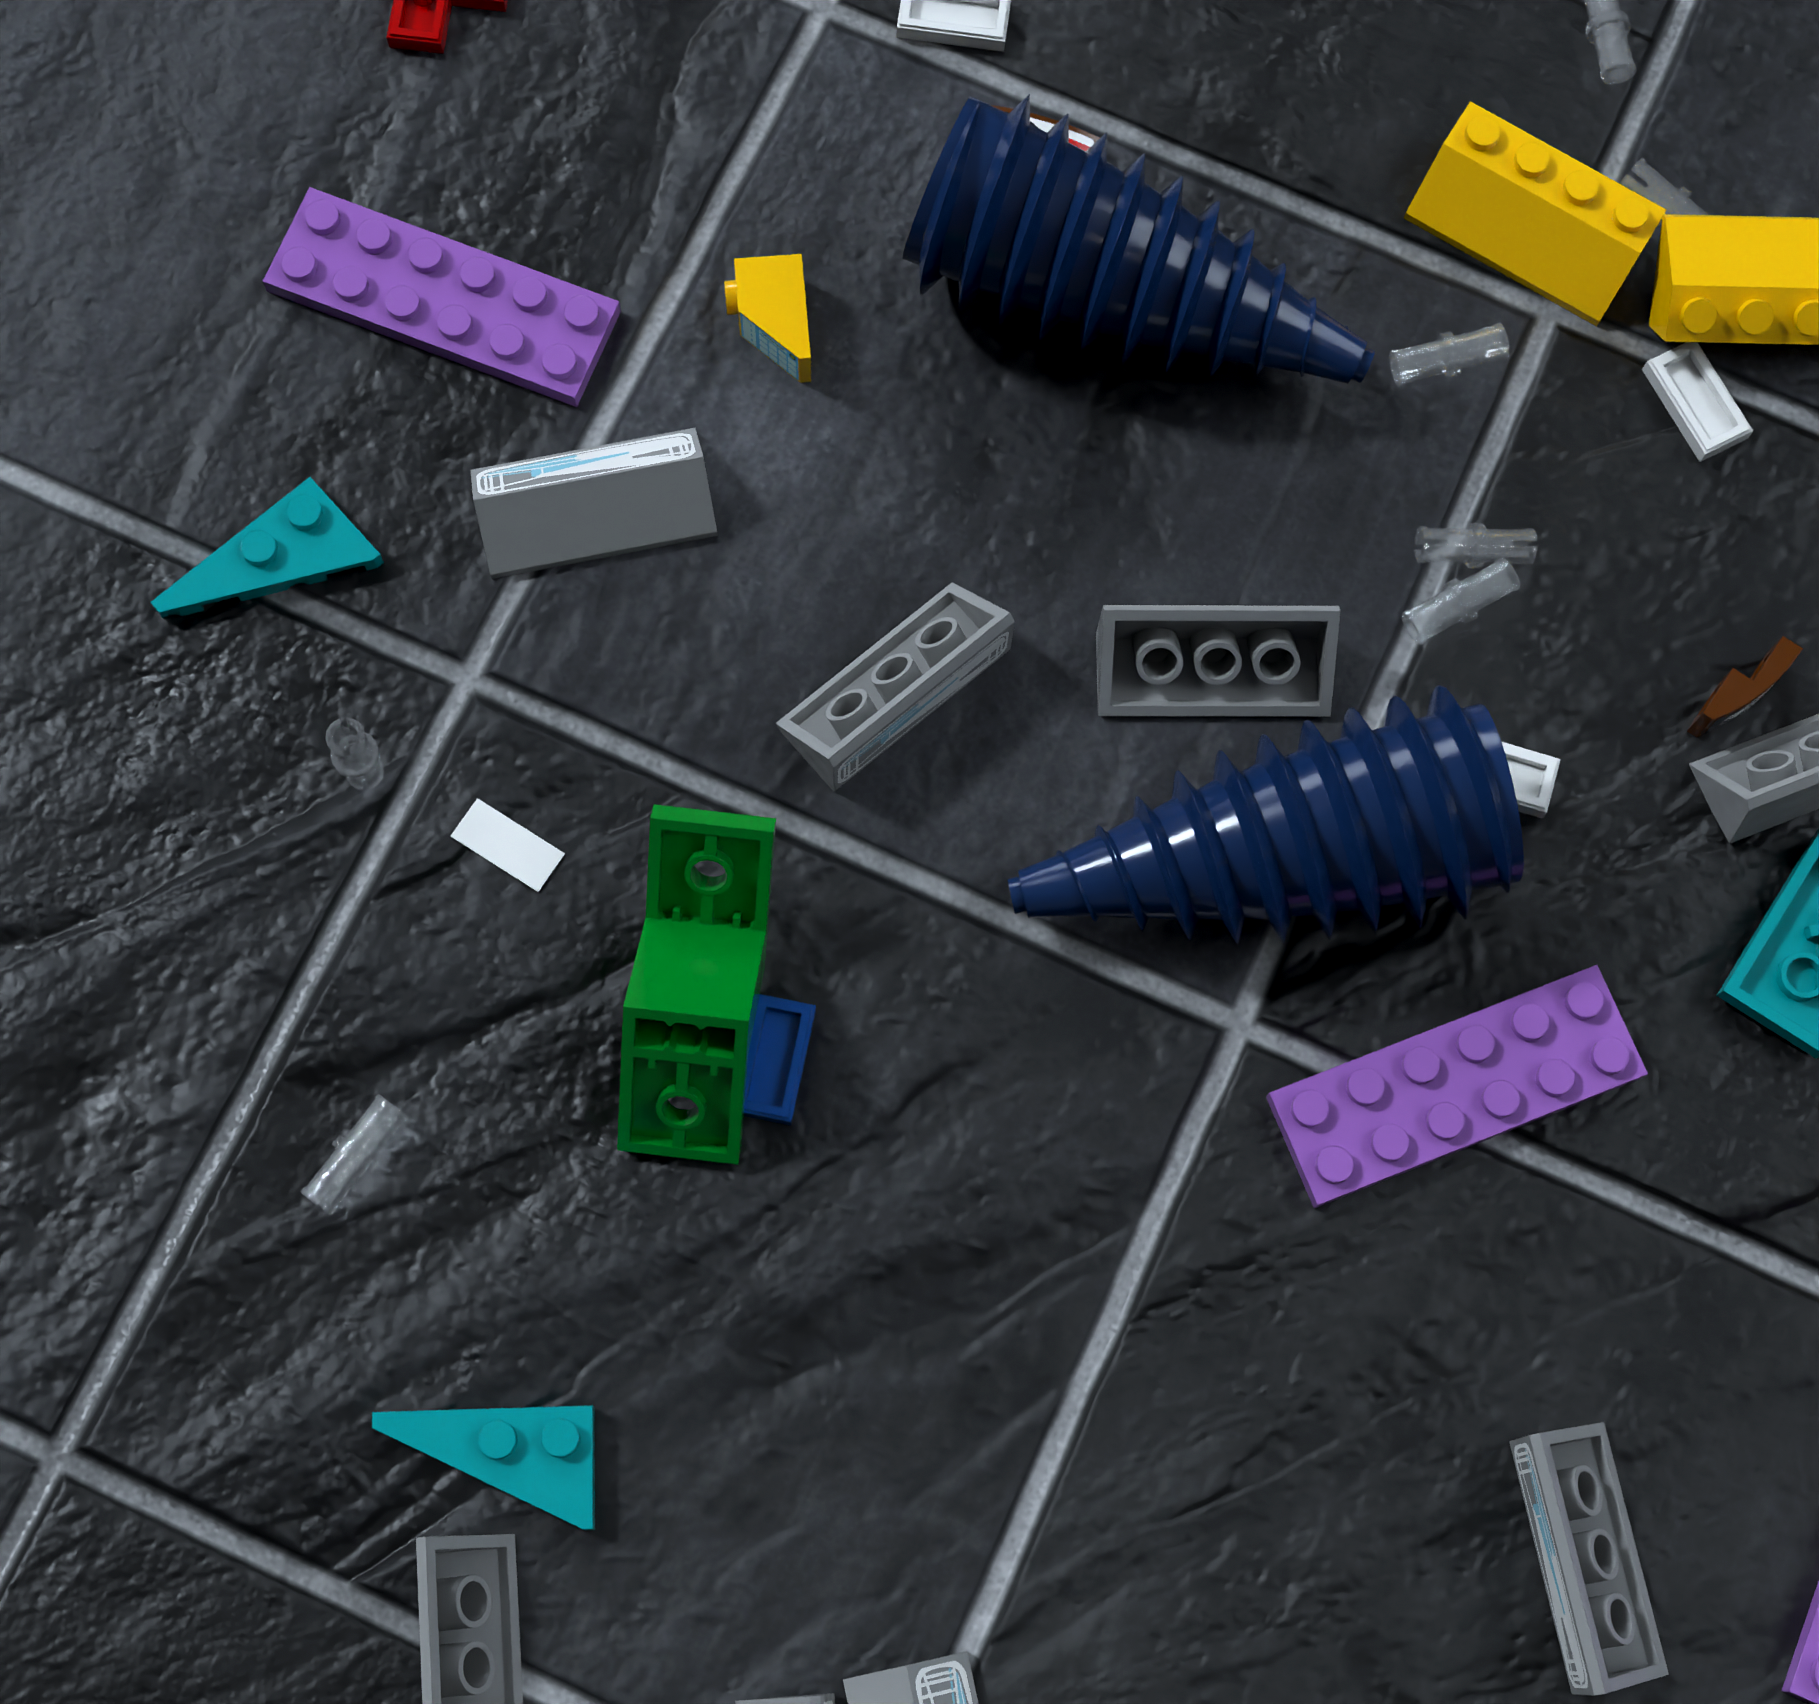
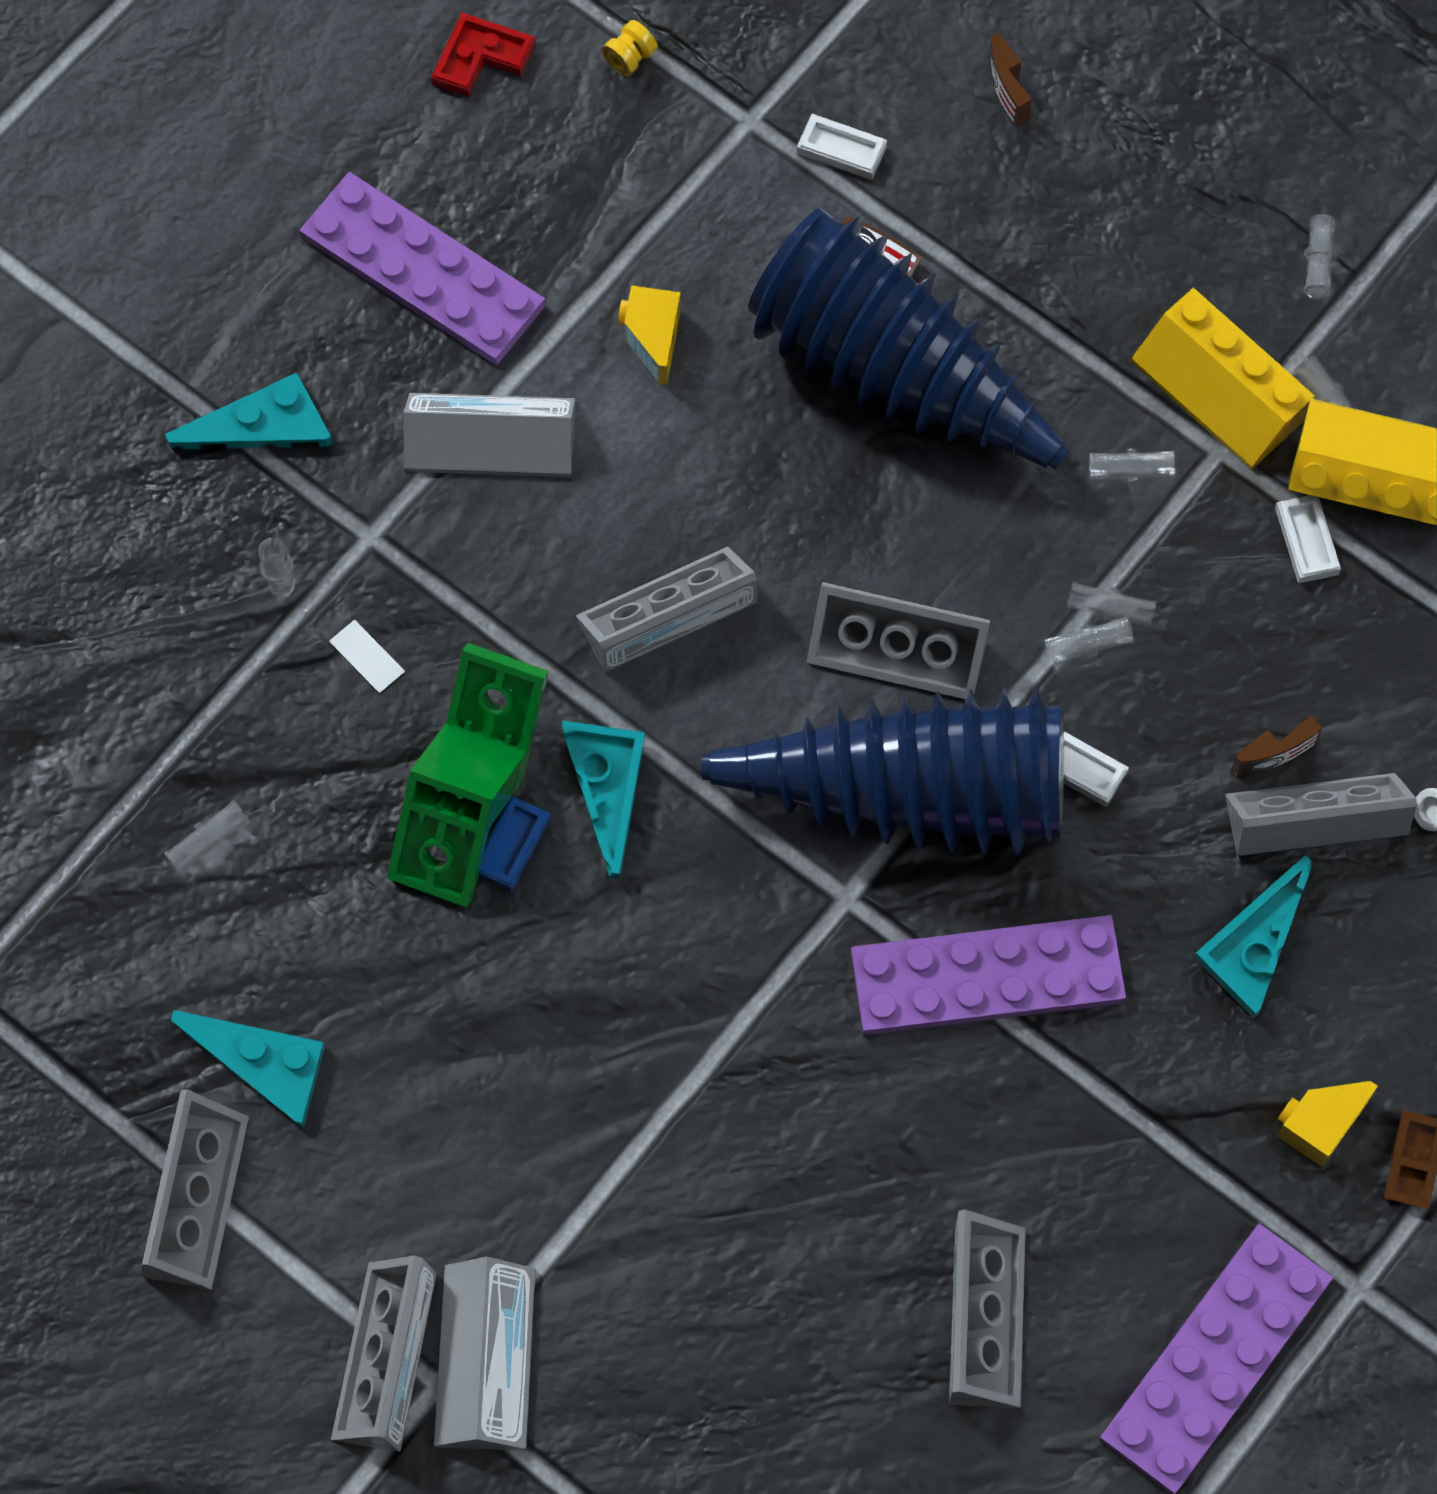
camera: 20 degrees right, 5 degrees down
none -> teal wing [562,721,645,879]

